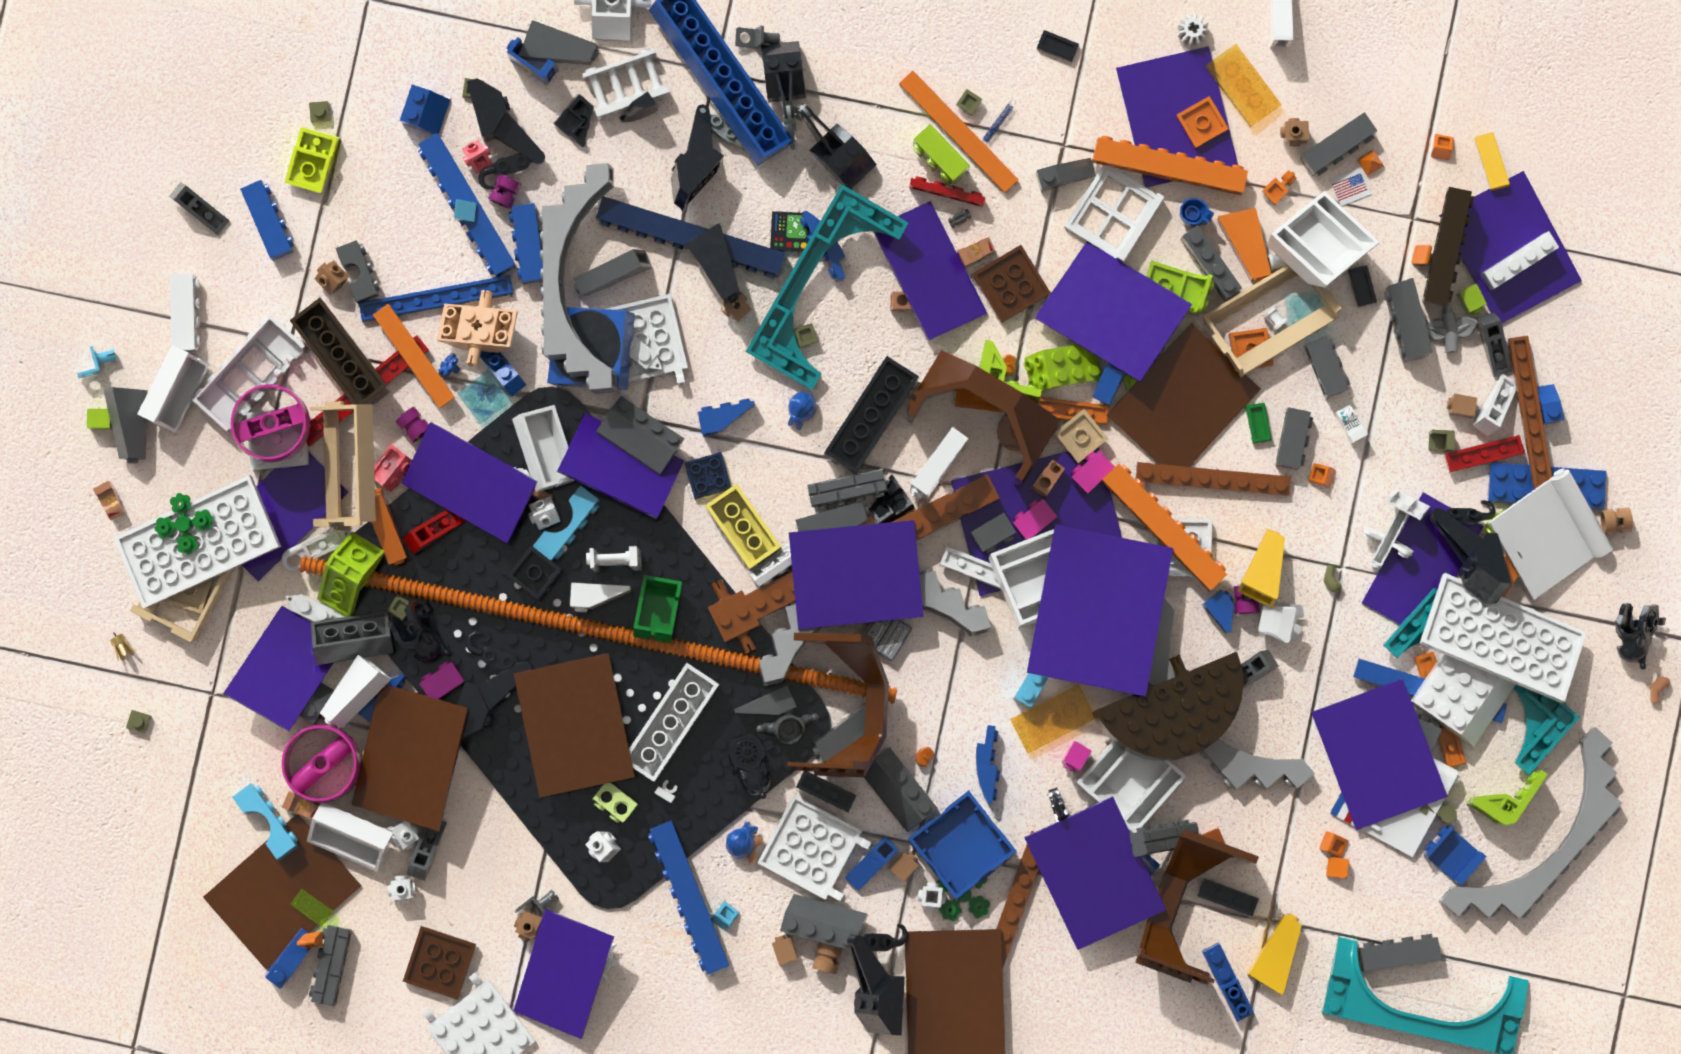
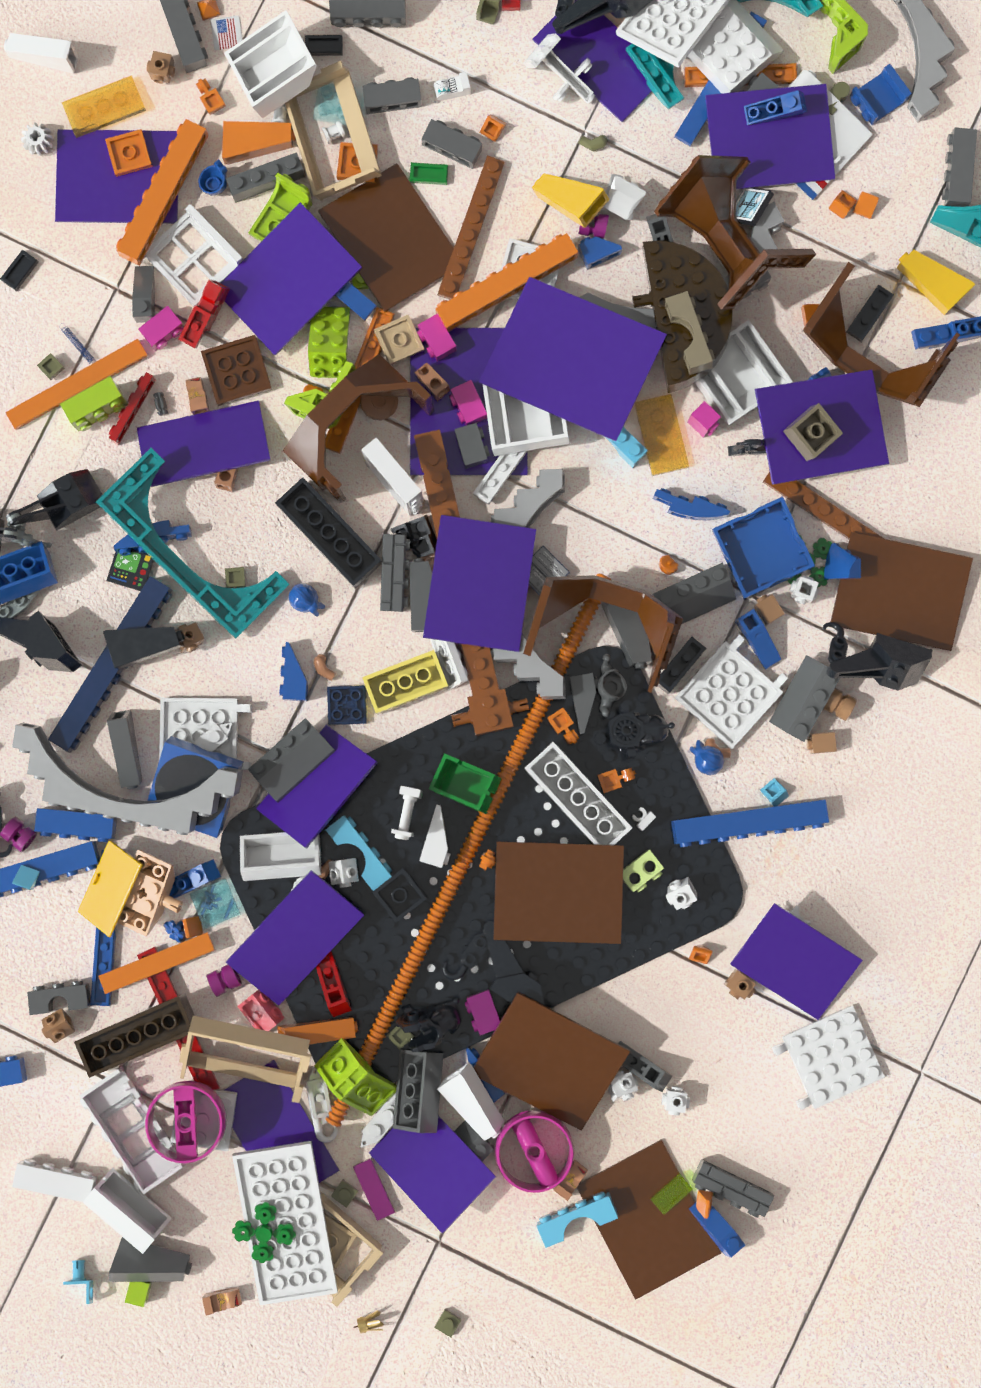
camera: 80 degrees left, 0 degrees up
white piece [307,802,393,872] -> none
reddish brown plate [402,926,477,1000] -> none
dark grey bracket [514,889,559,916] -> none
dark grey brick [1129,819,1199,857] -> none
none -> yellow container [78,841,143,937]
none -> dark pink brick [138,306,184,351]
none -> red plate [179,280,230,348]
none -> orange slope [182,916,203,938]
none -> nougat arm [313,654,336,681]
none -> olive plate [331,1179,359,1208]
none -> magenta tile [353,1158,395,1221]
none -> orange plate [479,849,496,870]
none -> orange plate [547,708,579,745]
none -> orange plate [598,768,636,793]
none -> reddish brown panel [654,155,816,310]
none -> dark tan arch [665,291,715,375]
none -> orange slope [689,945,712,964]
none -> tile [736,188,774,226]
none -> blue slope [744,90,807,125]
none -> dark tan brick [783,403,843,461]
none -> blue slope [824,543,861,579]

